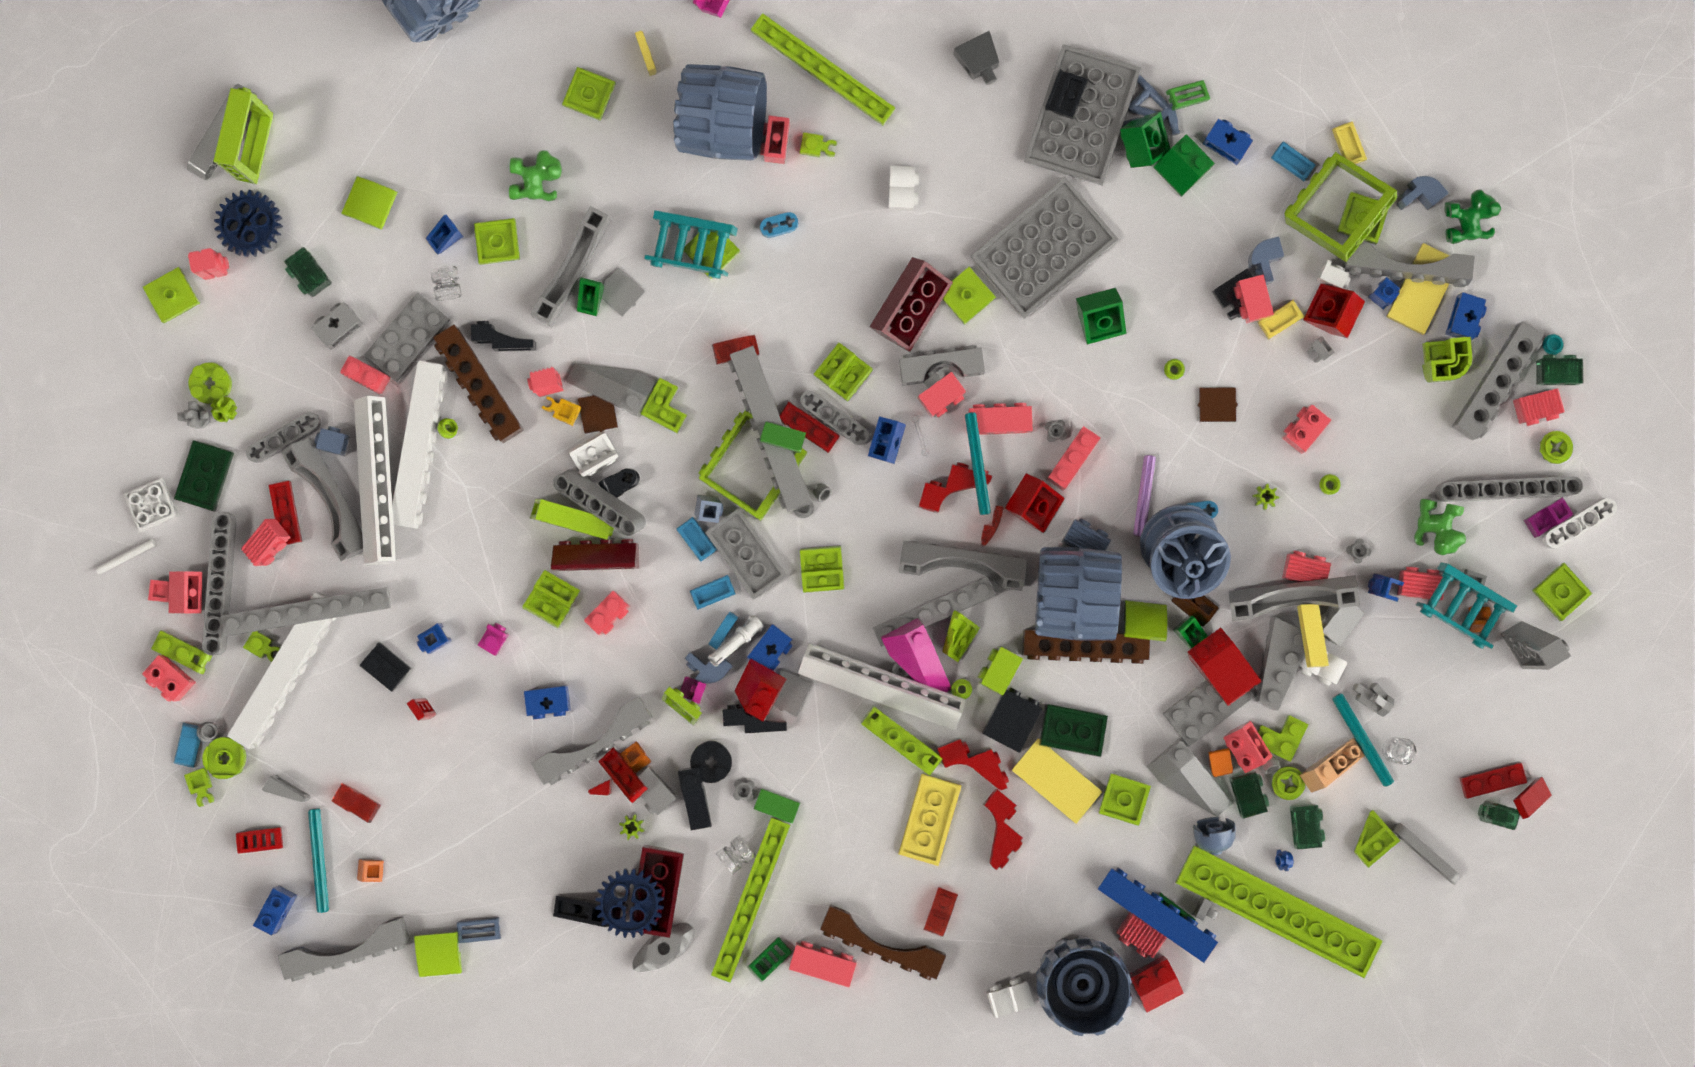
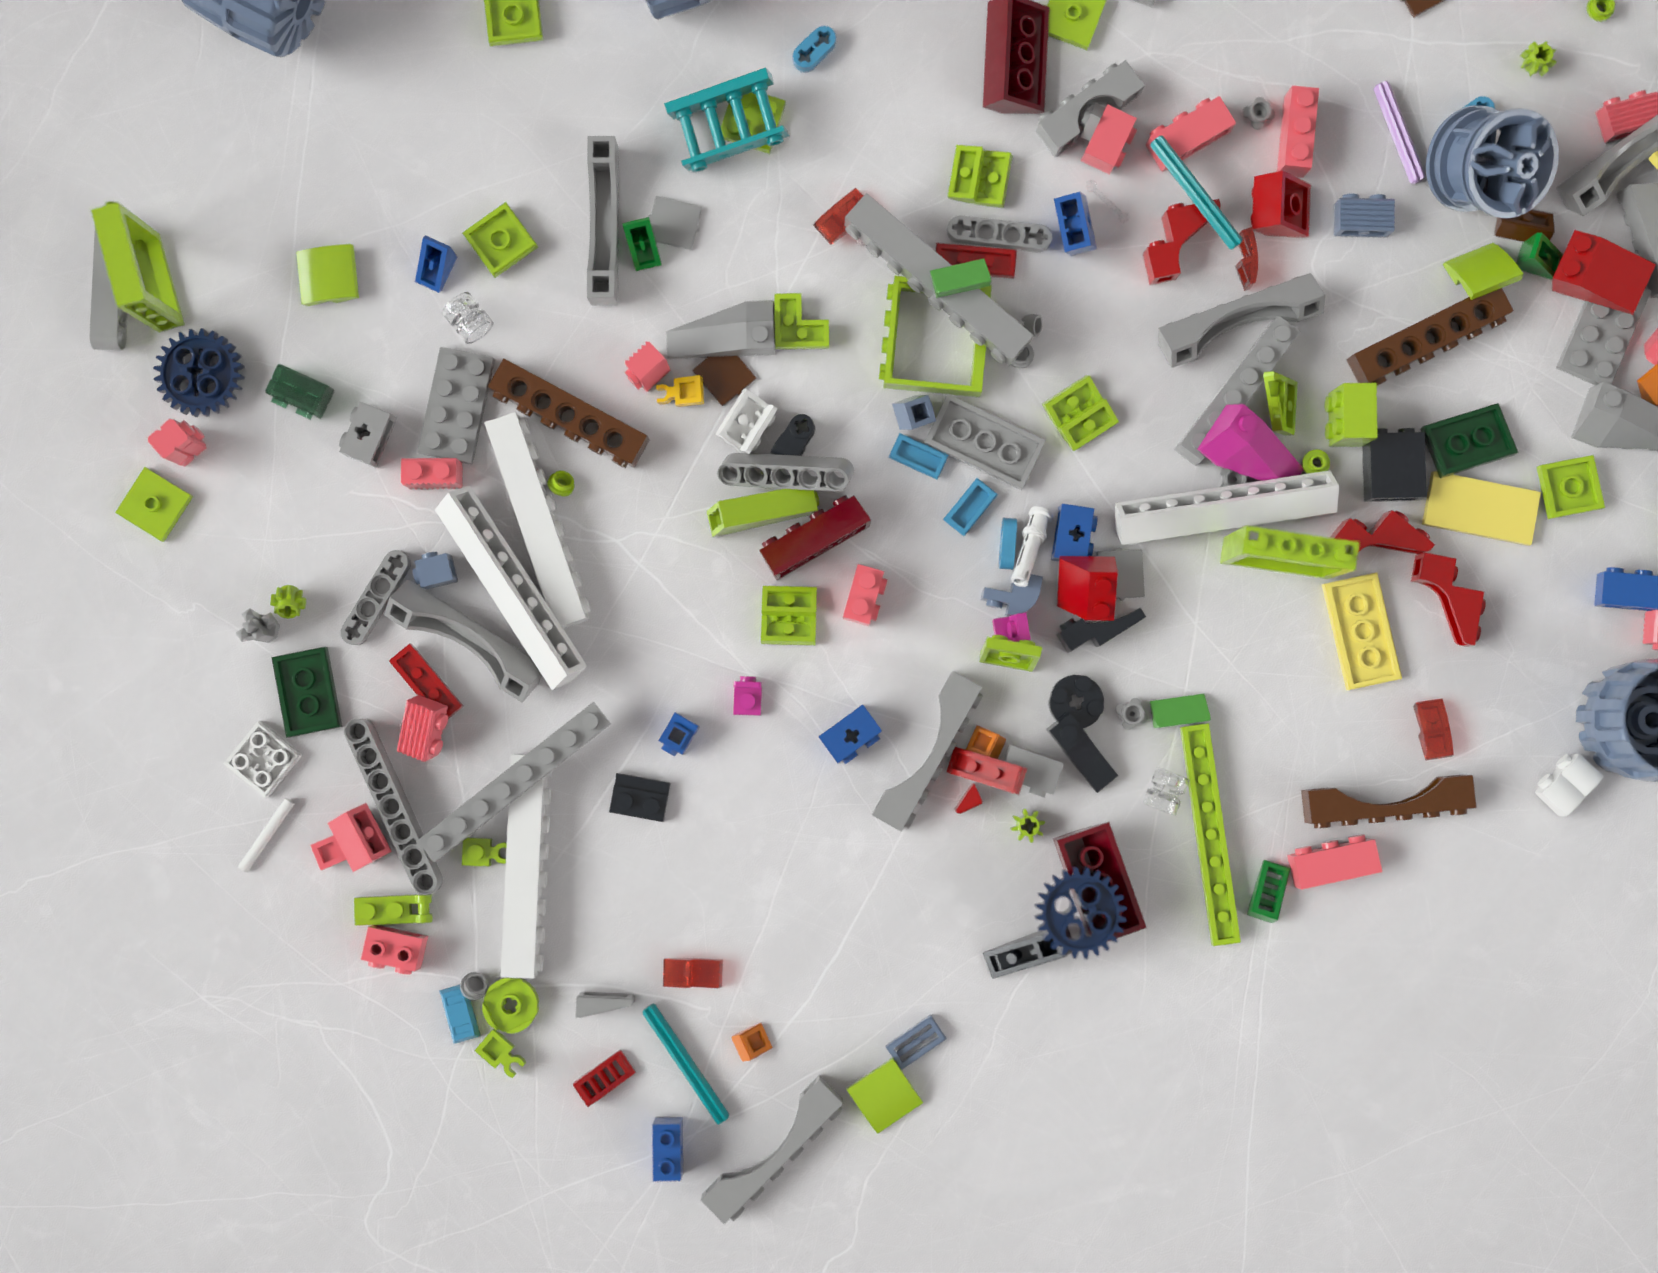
camera: 30 degrees left, 0 degrees up
lime plate [188,362,232,404] -> none
red tile [406,698,437,721] -> none
black slope [471,321,536,352] -> none
bright green animal [509,150,562,201] -> none
light grey piece [632,923,695,972] -> none
sand blue wheel [1035,547,1122,640] -> none

